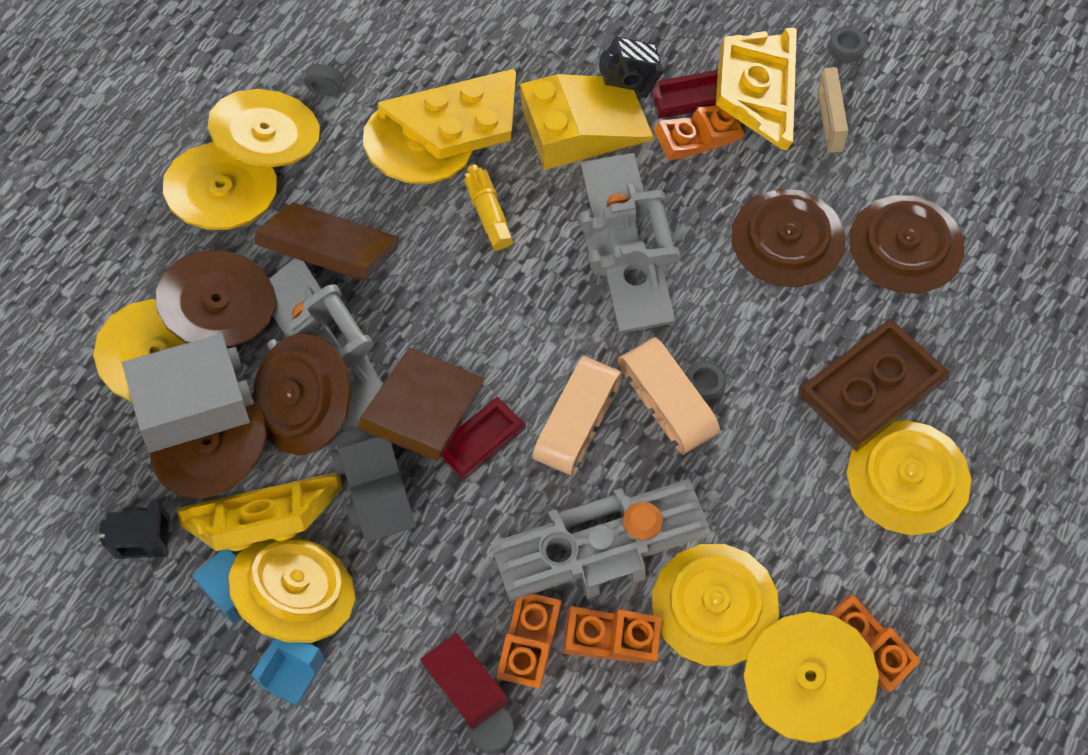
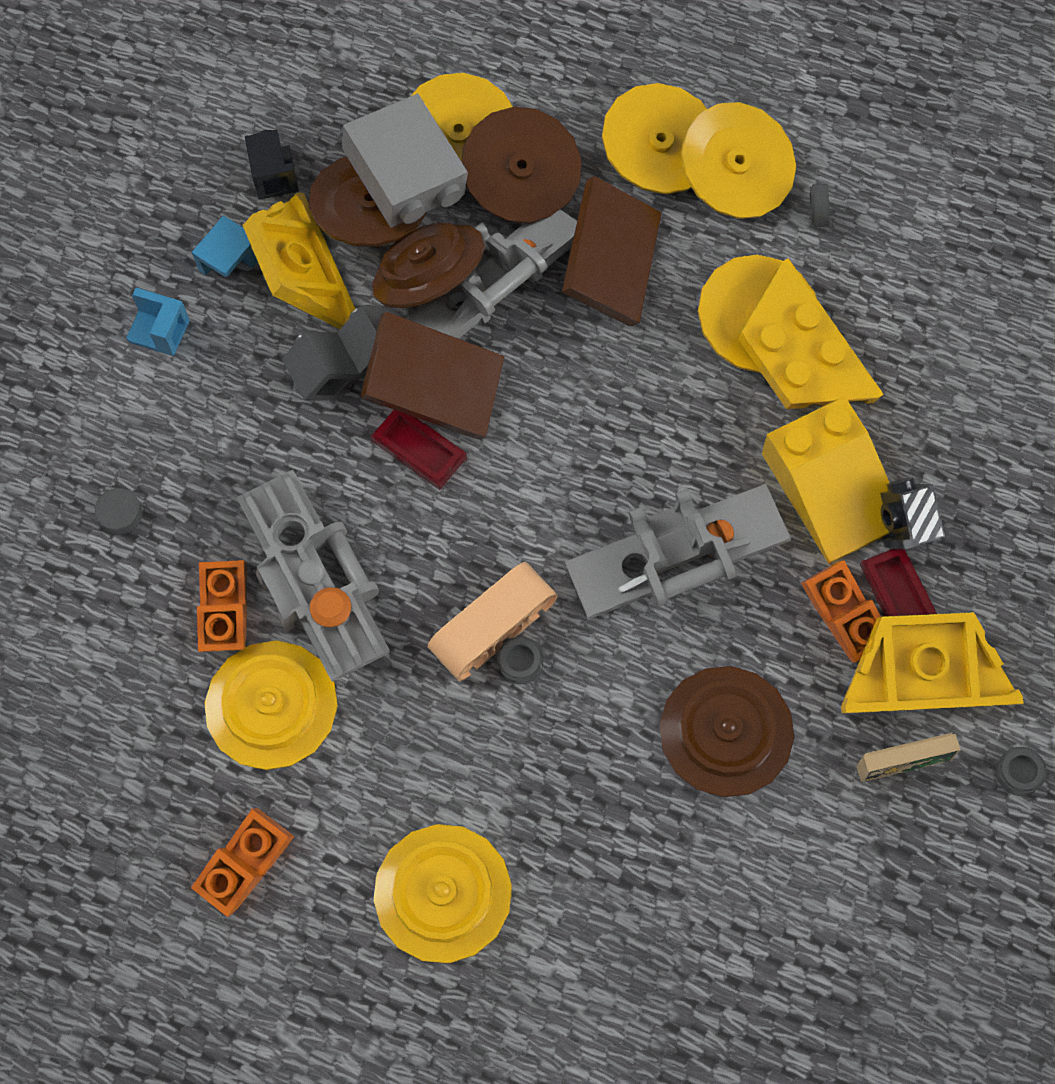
camera: 80 degrees right, 5 degrees up
yellow piece [228,536,356,643] -> none
dark red tile [420,633,509,730] -> none
yellow piece [463,164,514,251] -> none
orange slope [496,594,563,689] -> none
light nougat beam [532,356,623,476] -> none
yellow piece [744,612,879,743] -> none
reddish brown tile [798,319,950,452] -> none
reddish brown piece [850,195,964,294] -> none

